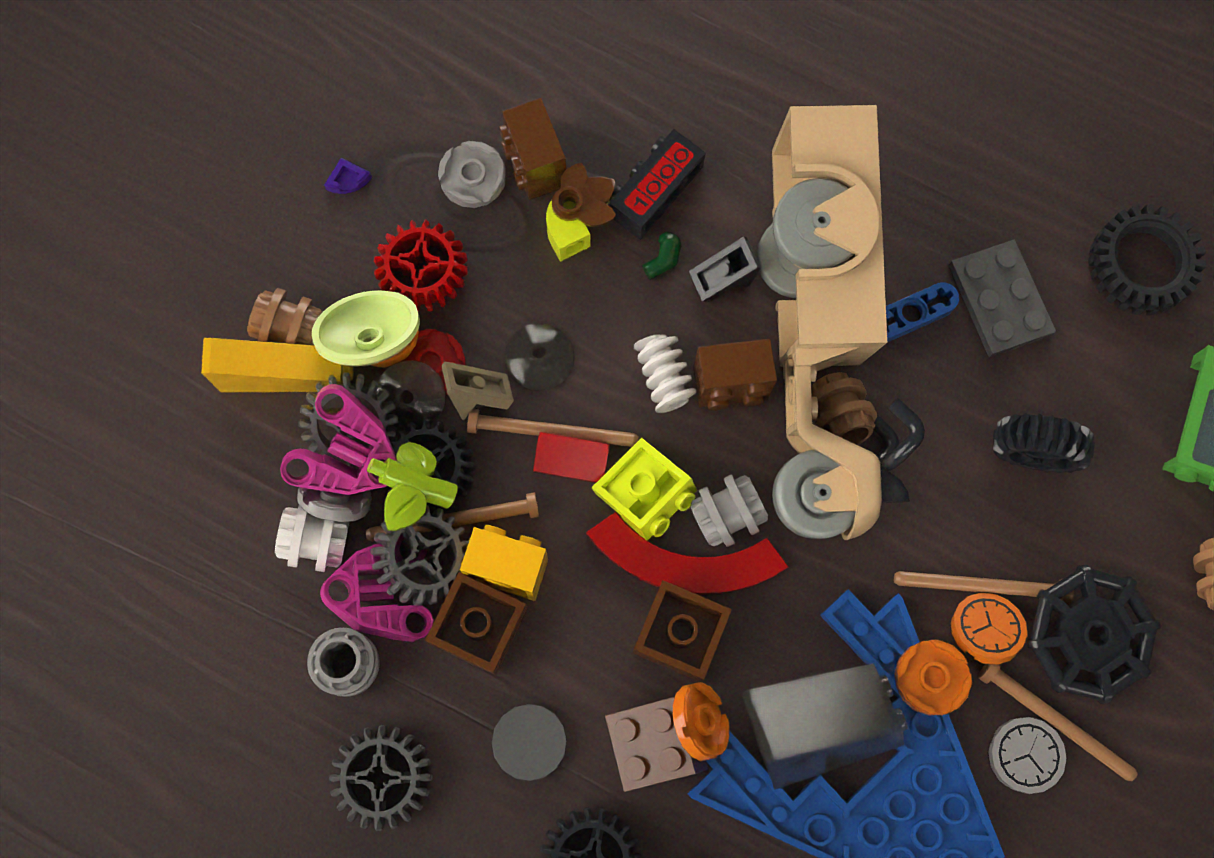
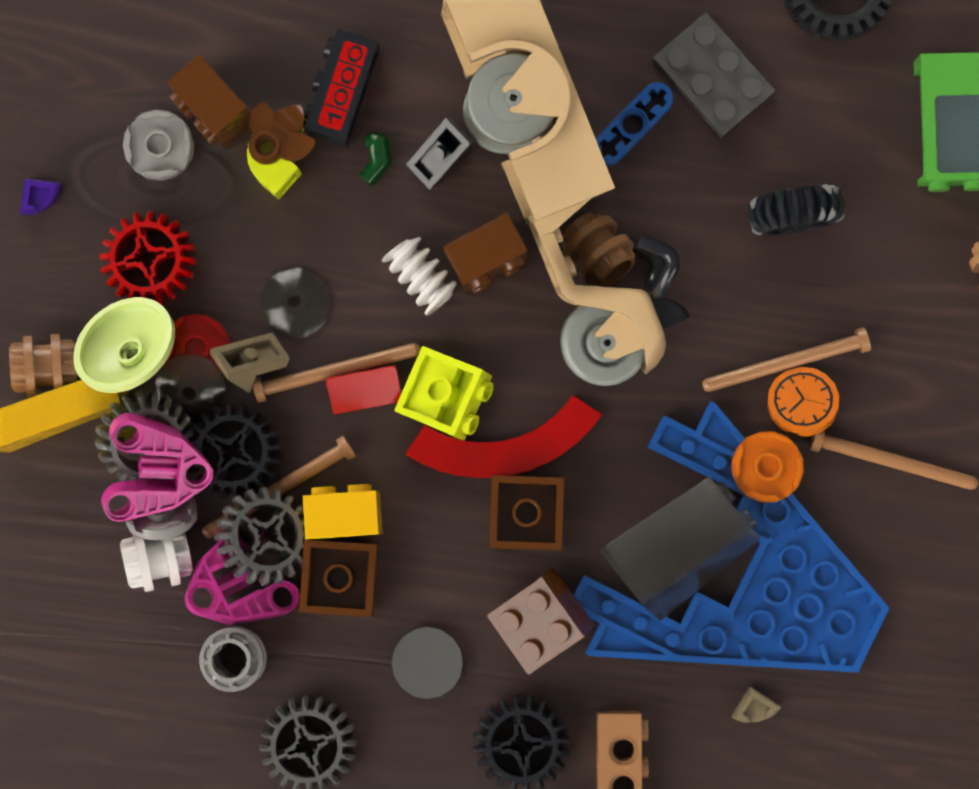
camera: 15 degrees left, 10 degrees up
lime plant [367,442,457,531] -> none
orange tile [673,682,729,761] -> none
light grey piece [691,474,768,547] -> none
light grey tile [988,717,1067,794] -> none
black plate [1027,564,1161,704] -> none

